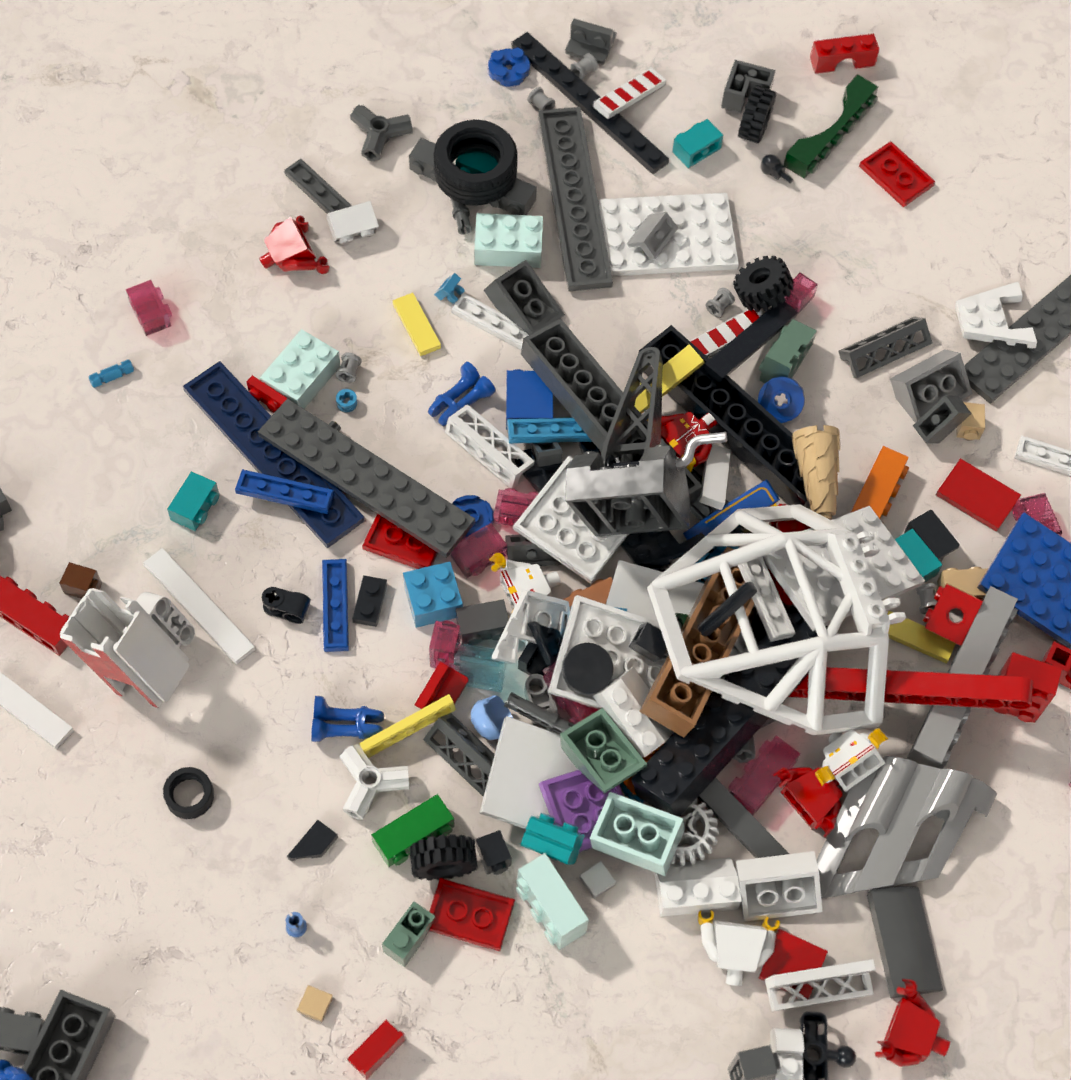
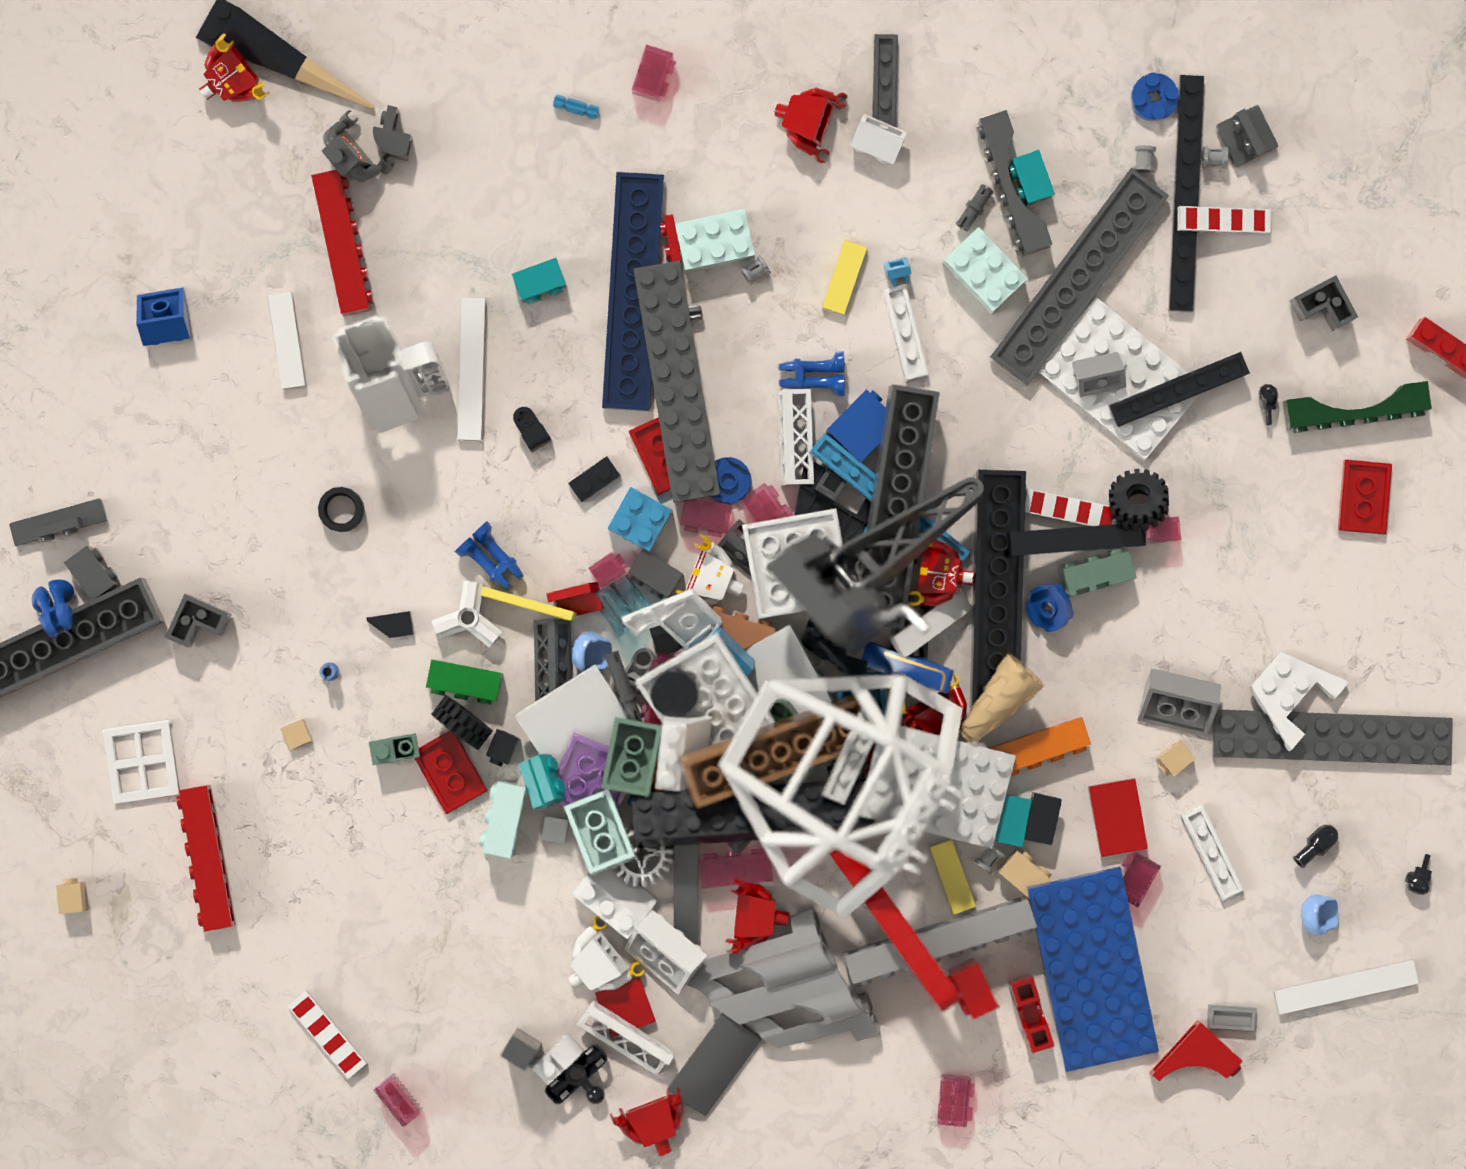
camera: 45 degrees right, 25 degrees up
reddish brown brick [59,562,101,599] -> none
blue tile [235,469,334,514] -> none
blue tile [322,559,349,652] -> none
dark azure bush [336,389,357,412] -> none
red panel [347,1020,406,1080] -> none
dark grey piece [350,105,413,162] -> none
black tyre [434,119,518,206] -> none
dark grey slope [483,260,565,335] -> none
black tile [528,621,563,665] -> none
black brick [629,622,669,662] -> none
light yellow tile [634,344,704,414] -> none
teal brick [672,119,724,168] -> none
black axle [698,582,757,637] -> none
light grey bush [706,287,735,317] -> none
black tyre [738,85,776,144] -> none
white torso [815,728,888,792] -> none
dark grey fence [838,317,932,378] -> none
dark grey brick [913,395,972,444] -> none
red brick [923,583,983,646] -> none
none -> dark grey brick [165,594,232,647]
none -> black tile [1108,352,1250,428]

